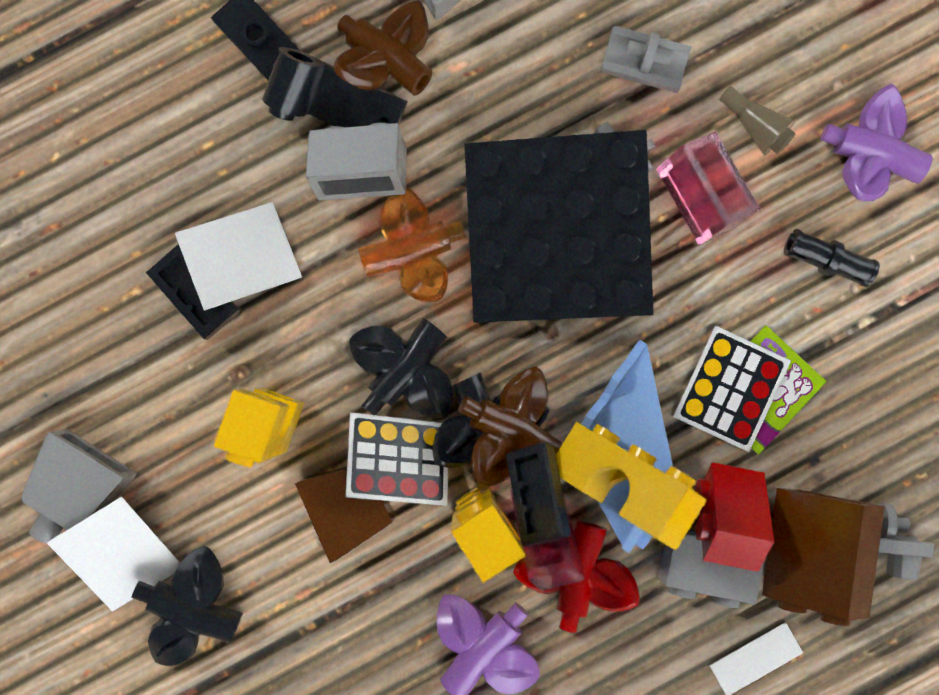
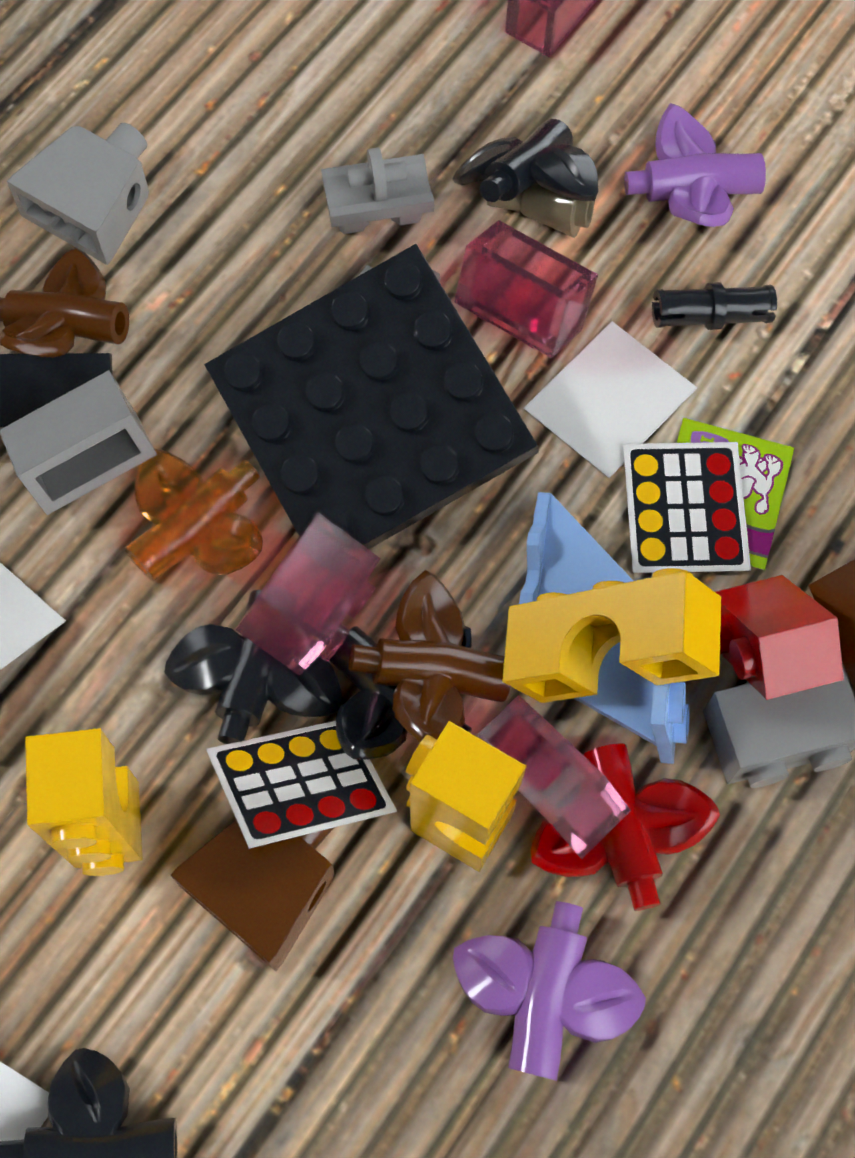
camera: 25 degrees left, 20 degrees down
black plate [506,441,571,547] -> none
none -> clear pink brick [235,513,381,676]
none -> black plant [453,119,599,202]
none -> white sticker [523,321,697,478]

